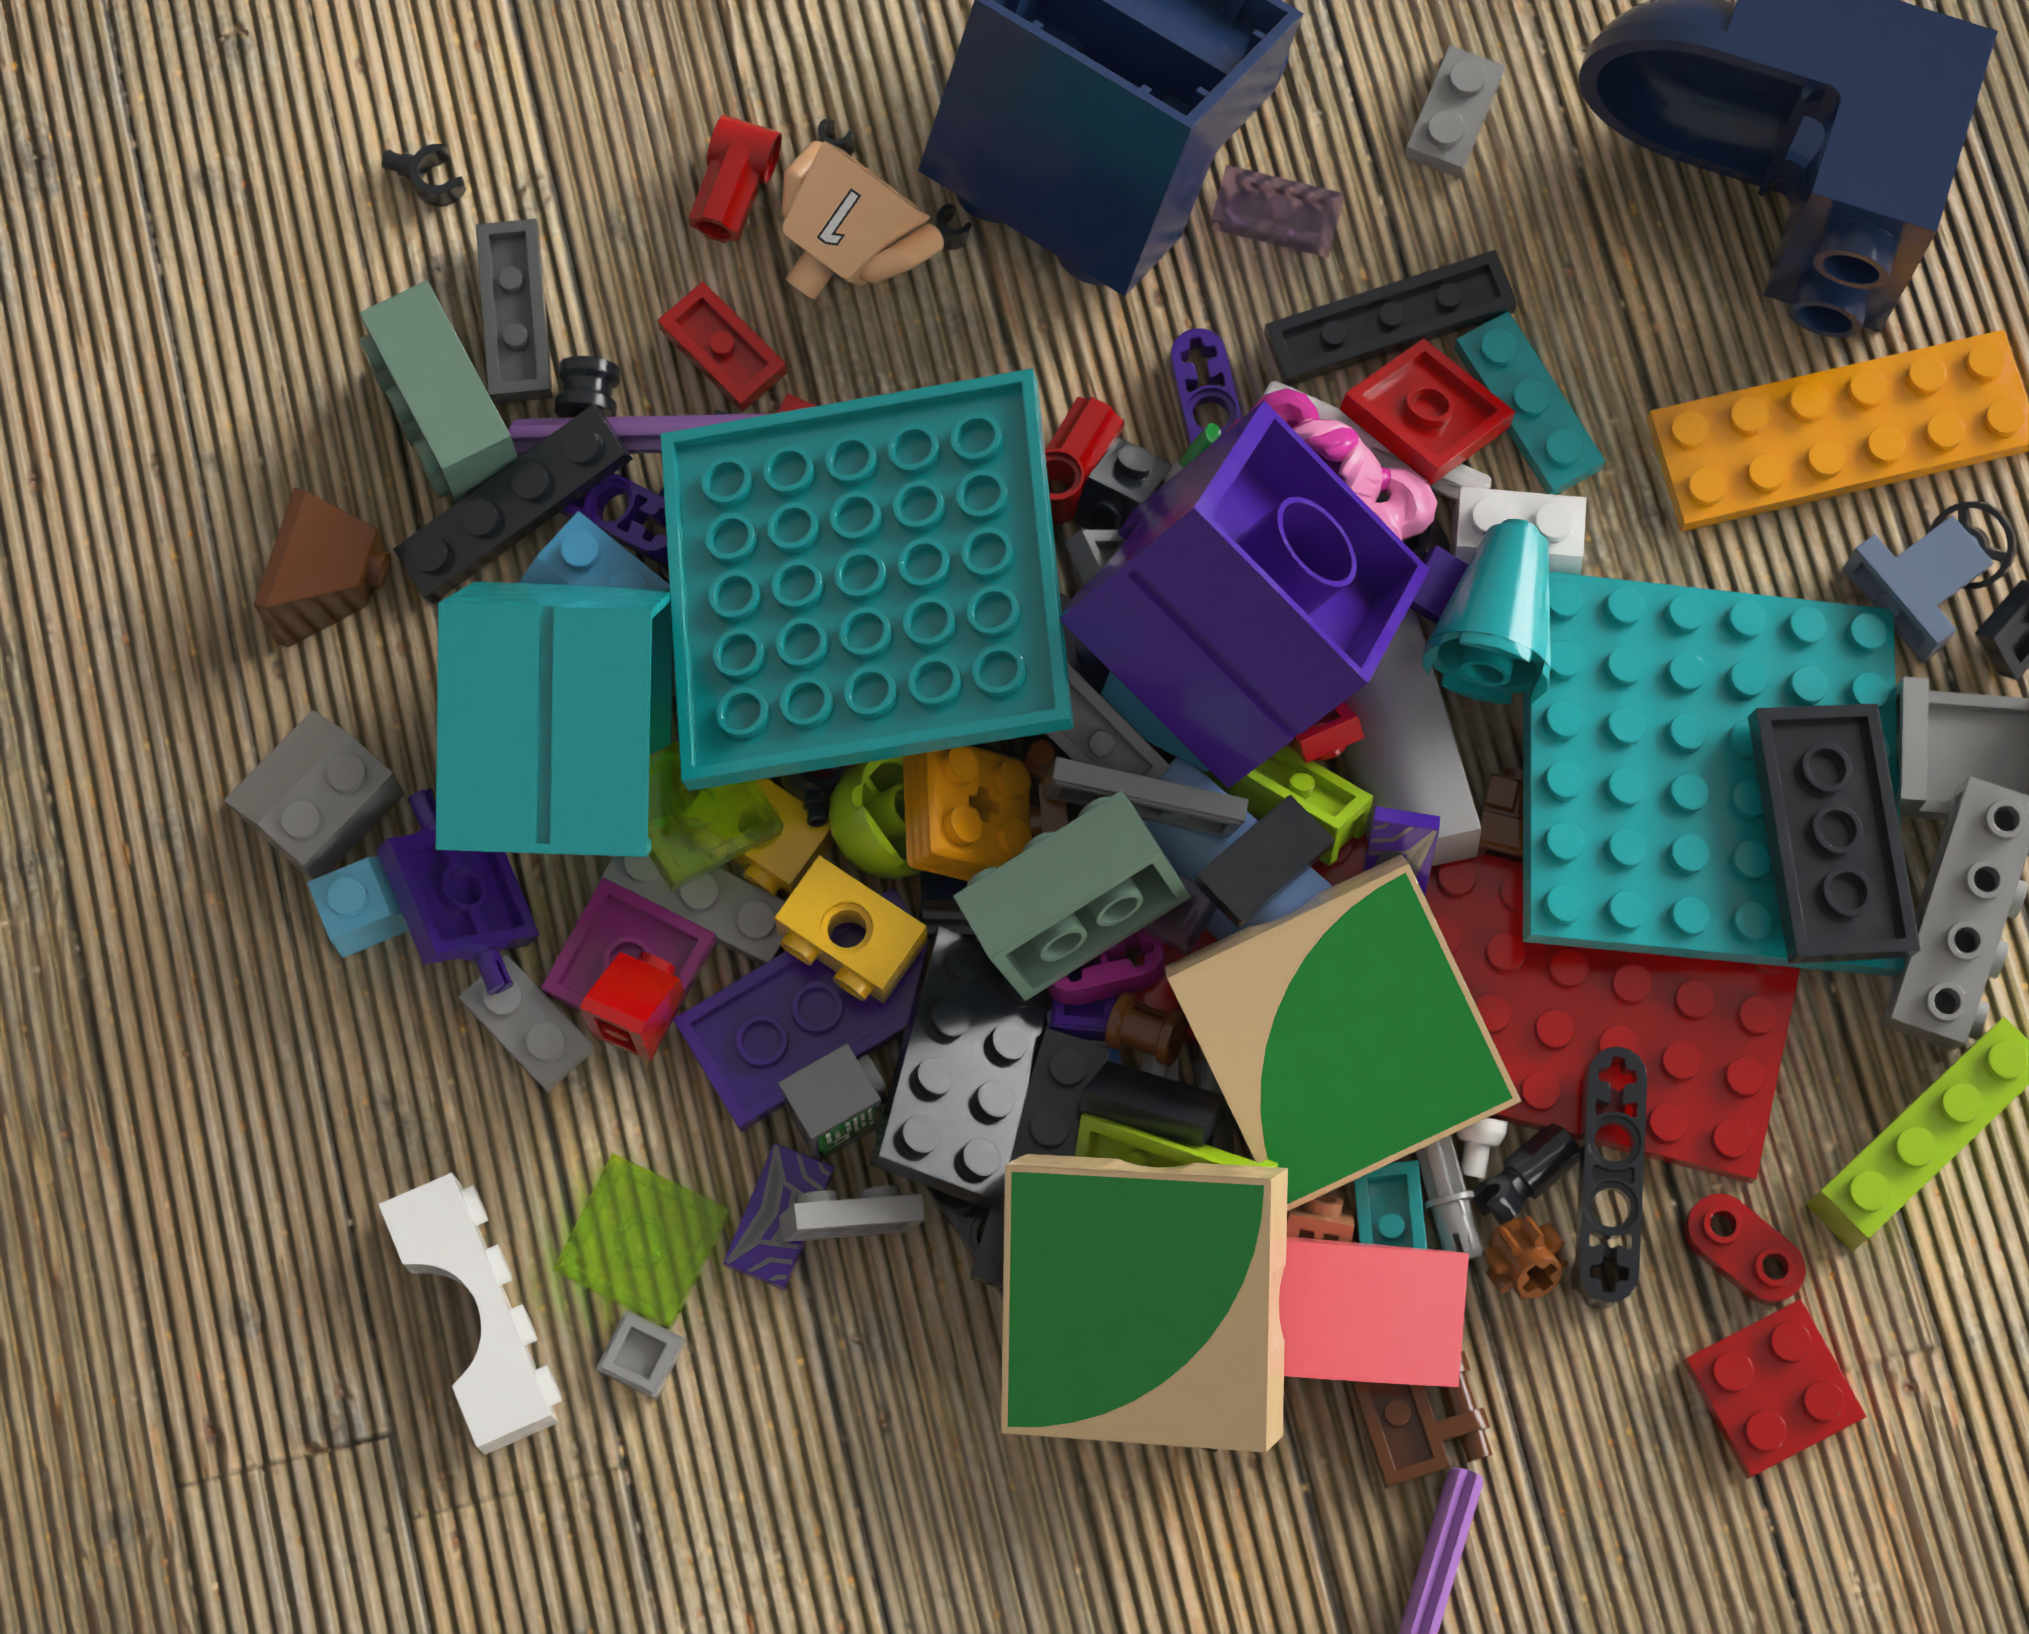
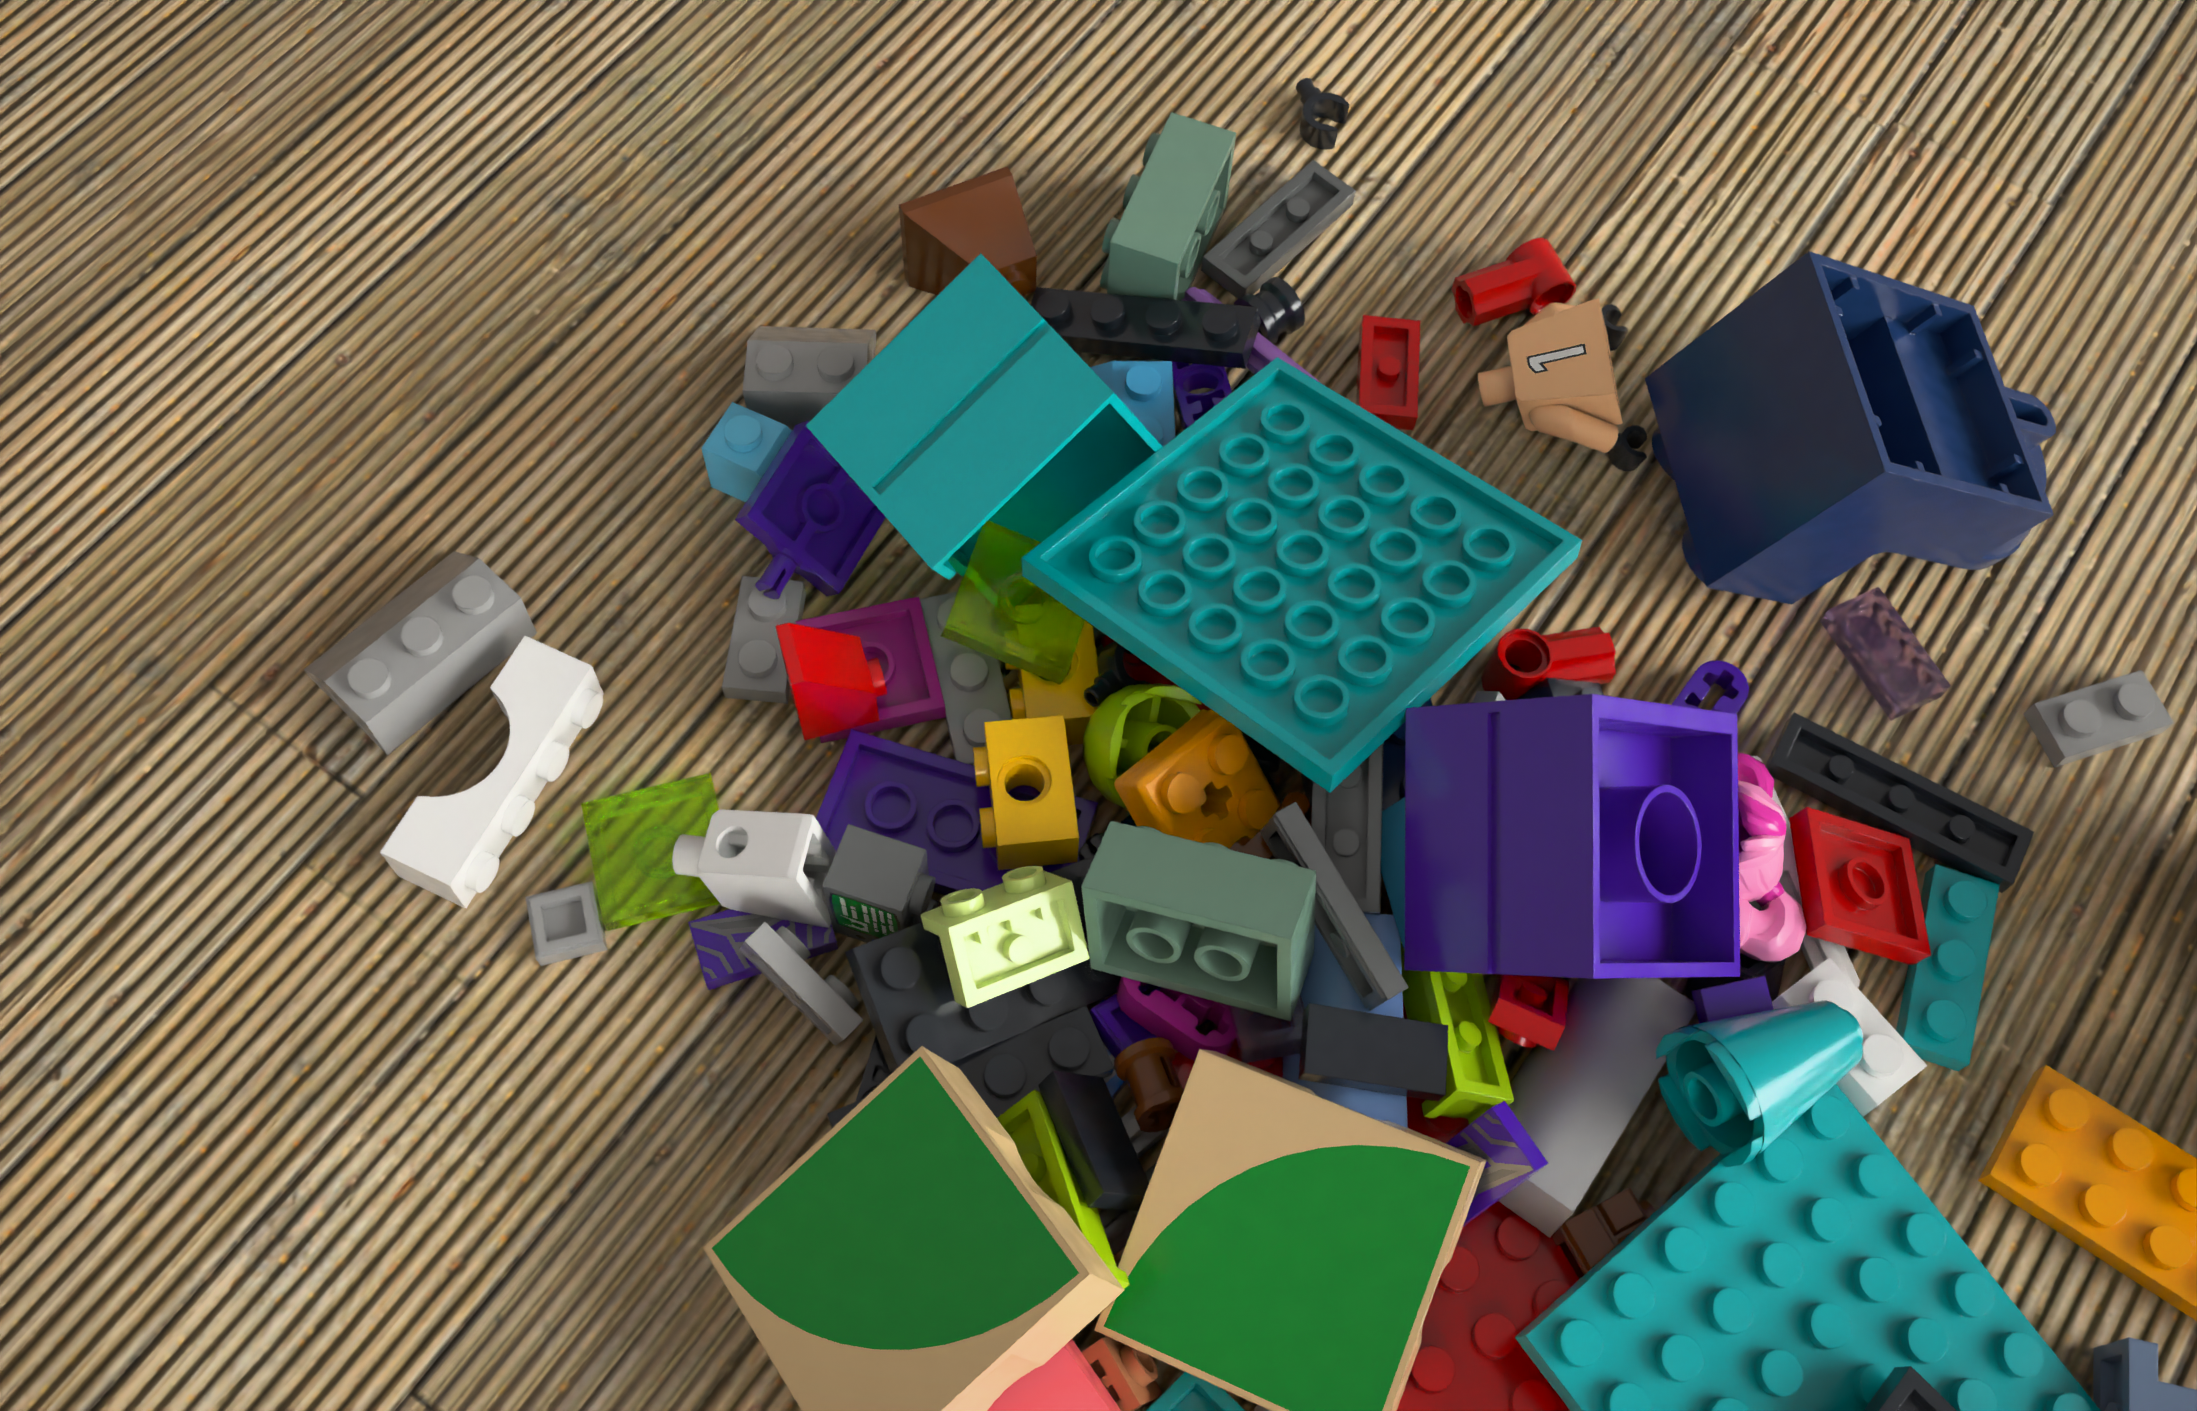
camera: 45 degrees right, 10 degrees down
none -> light grey slope [304,551,537,756]
none -> white torso [672,809,836,928]
none -> yellowish green bracket [921,866,1090,1008]

